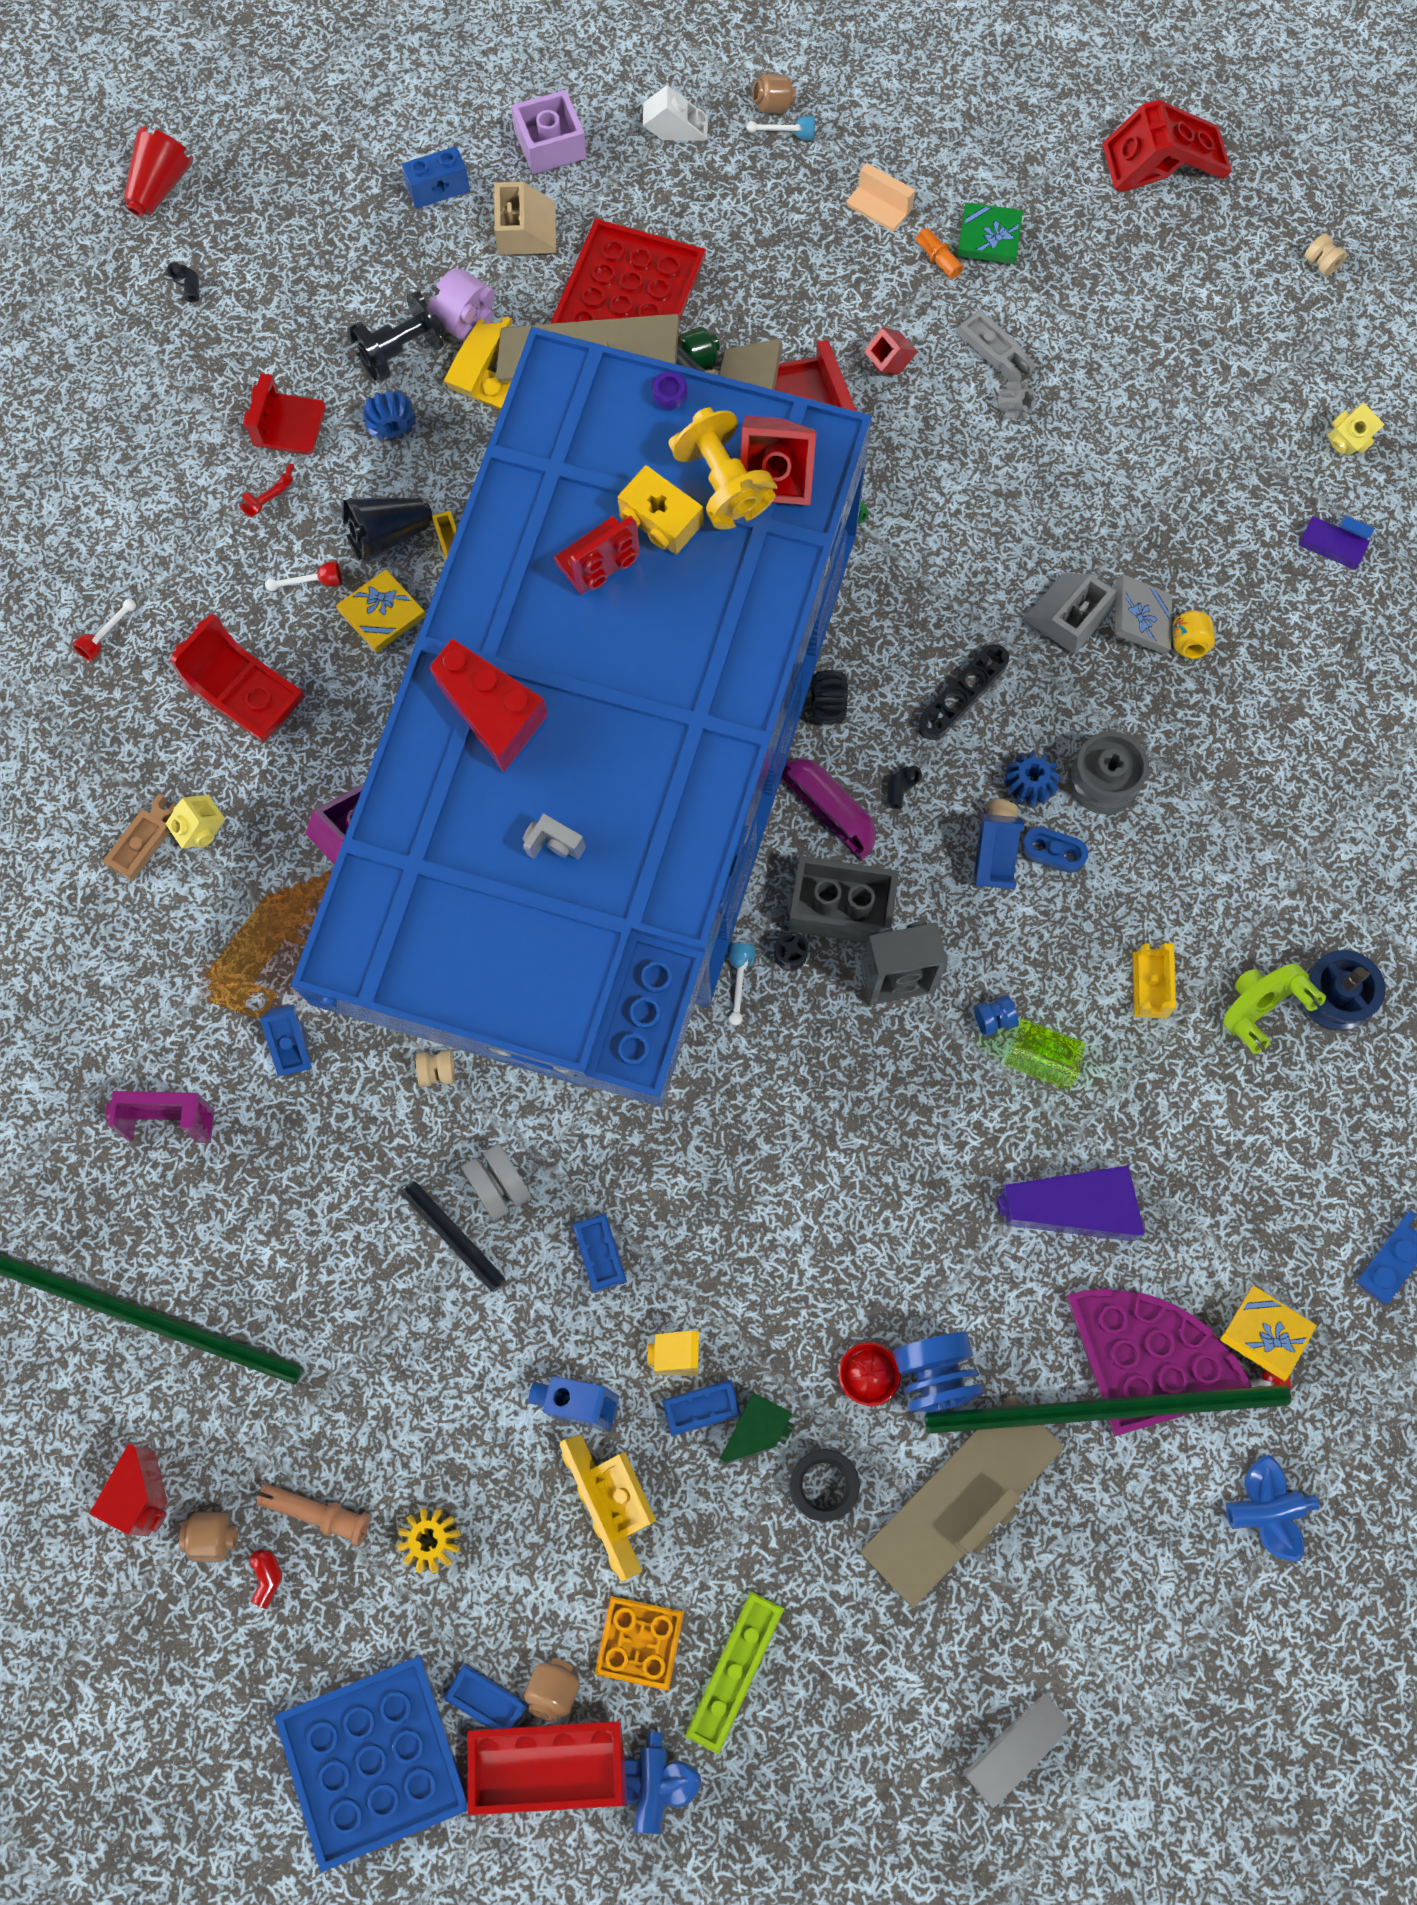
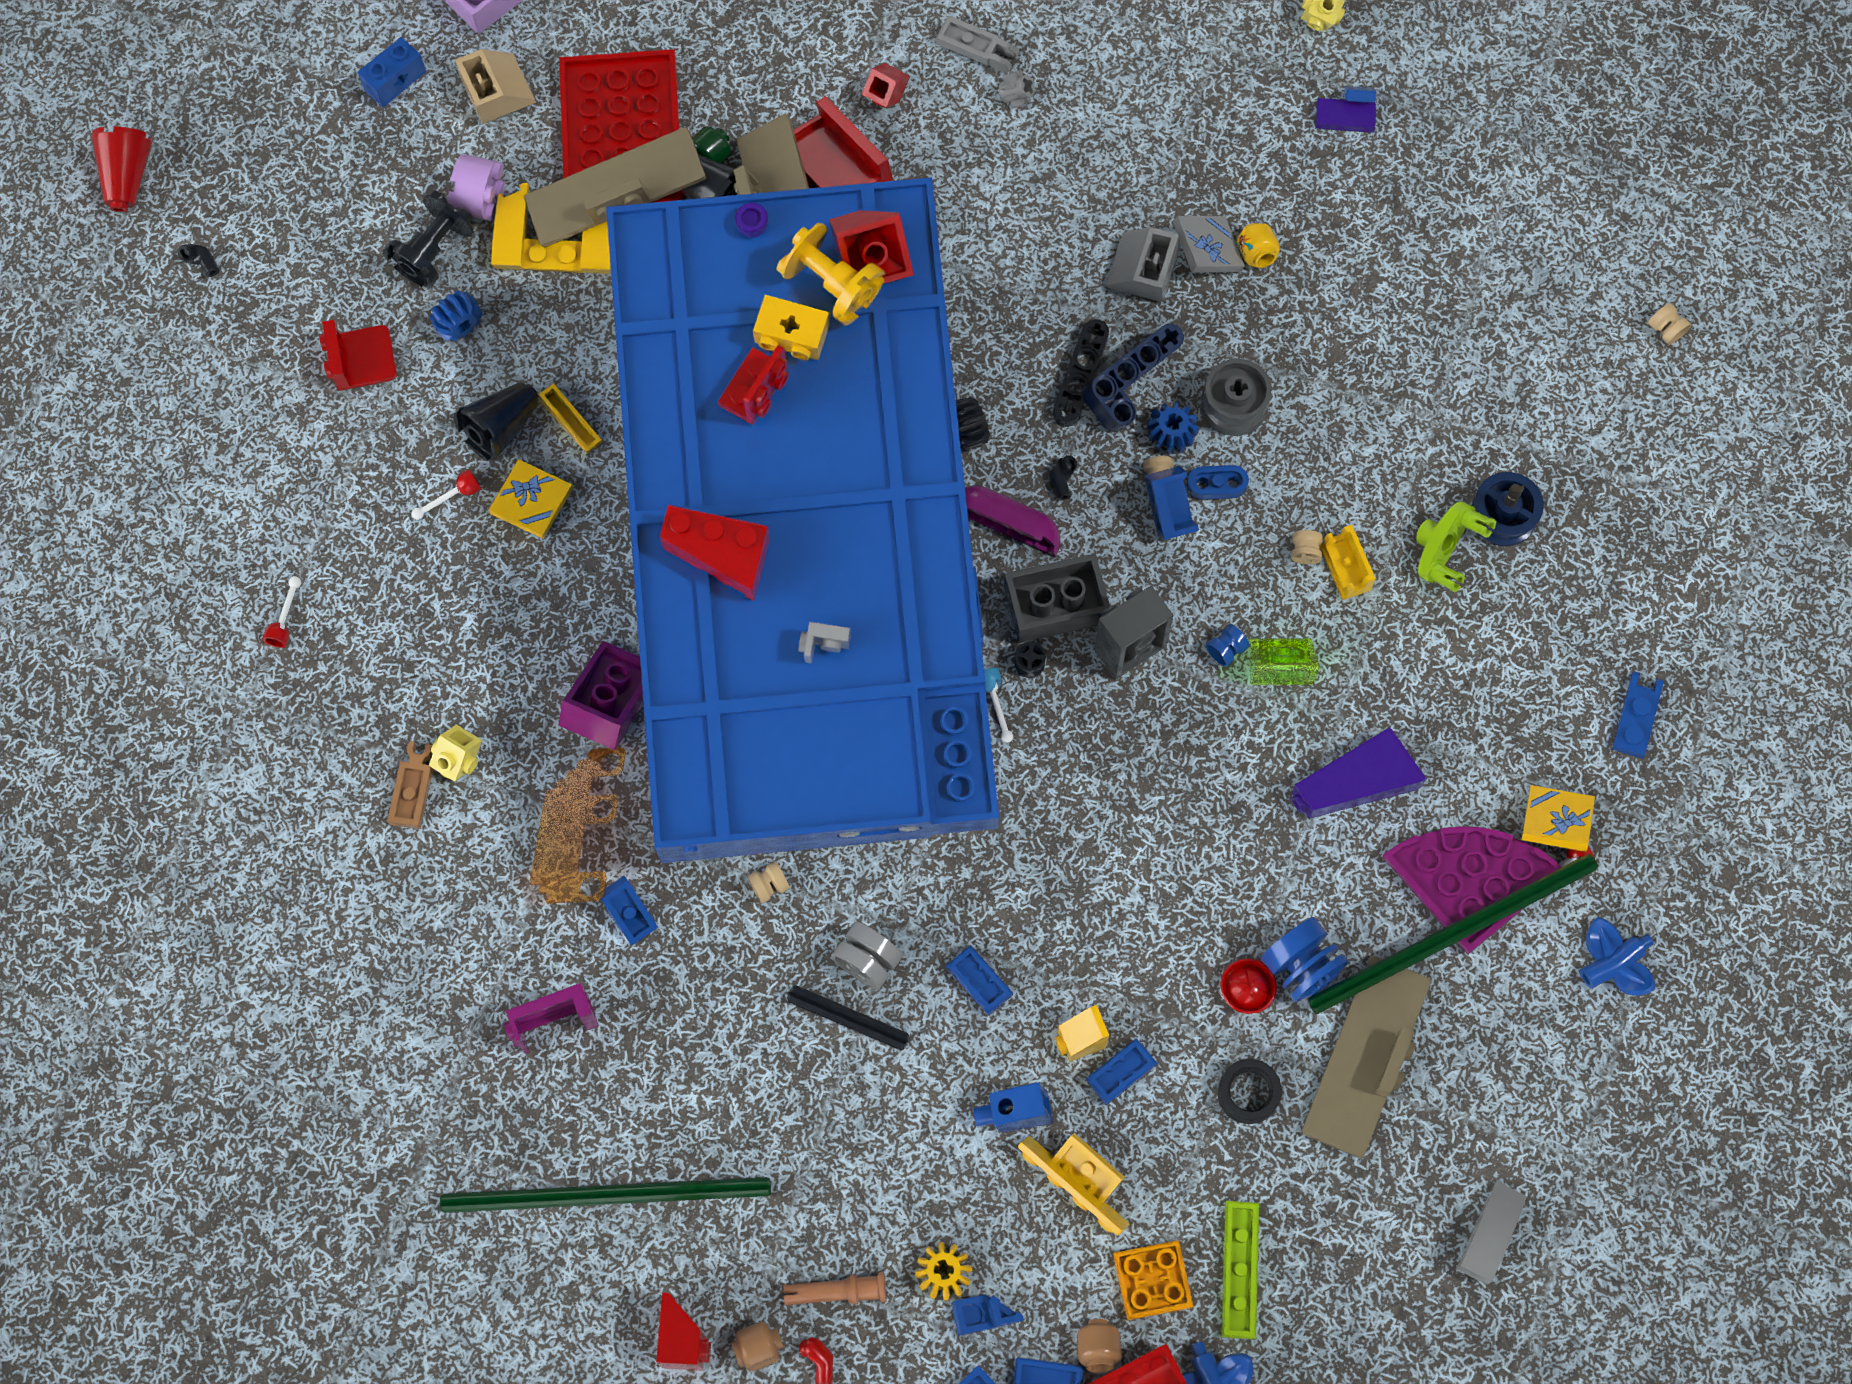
camera: 20 degrees left, 0 degrees up
red bracket [170,613,305,743] -> none
red piece [239,464,294,517] -> none
dark green slope [719,1392,795,1465] -> none
none -> blue slope [951,1295,1024,1336]
none -> dark blue beam [1082,324,1184,432]
none -> tan wheel [1291,530,1323,564]

